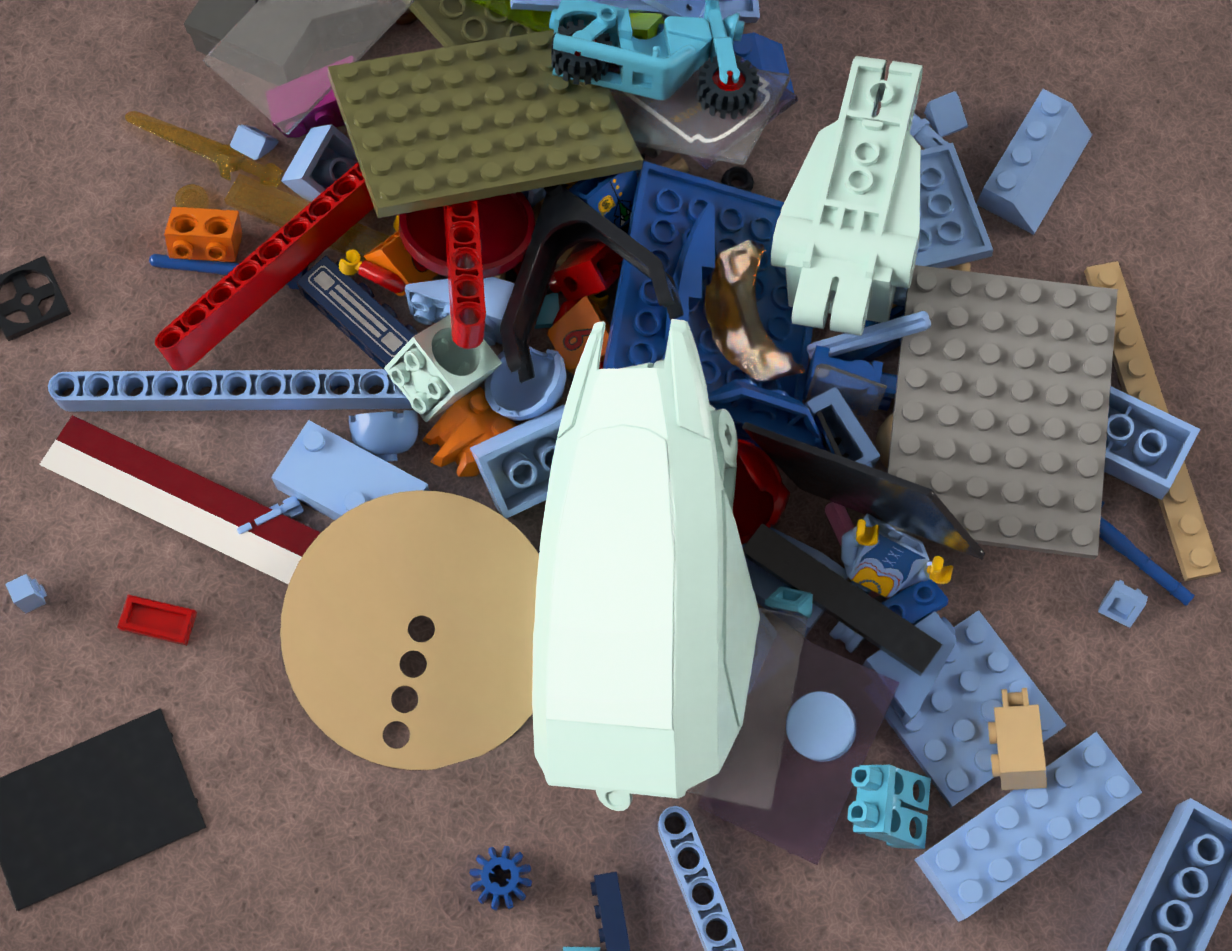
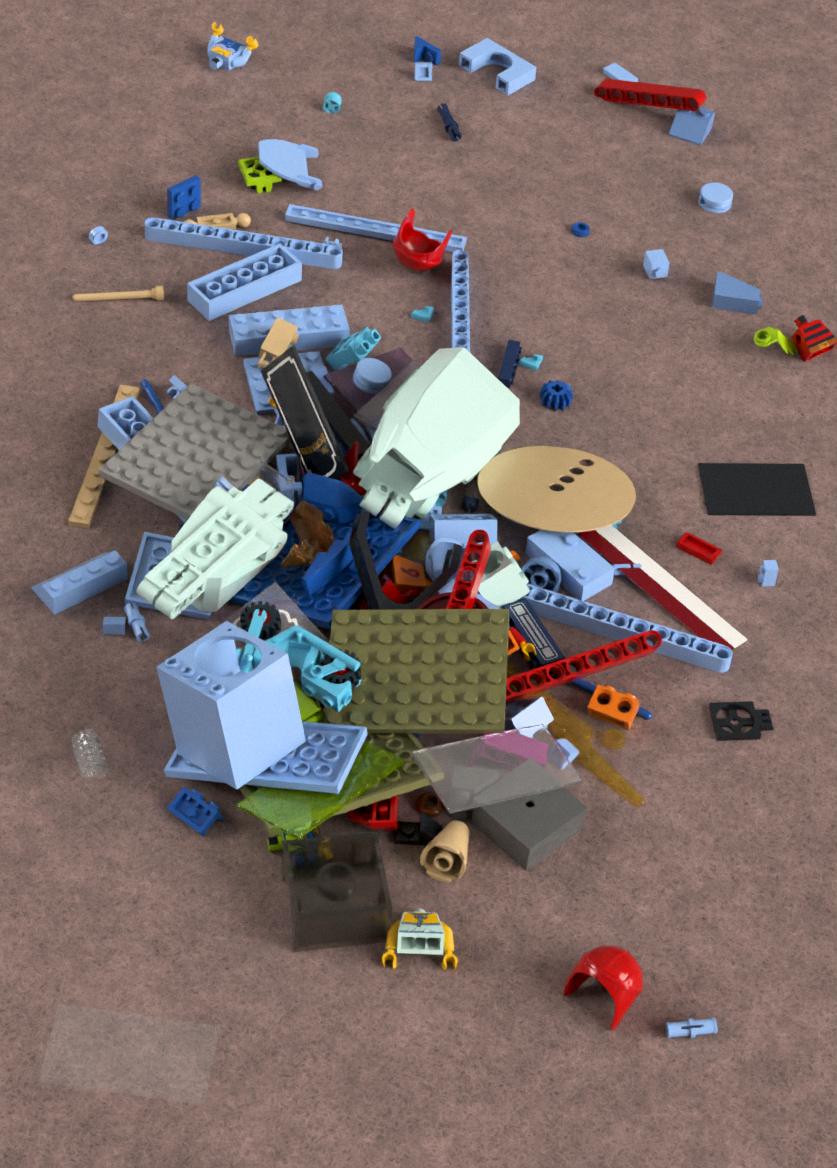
camera: 160 degrees left, 25 degrees down
medium azure slope [765,587,813,618] -> none

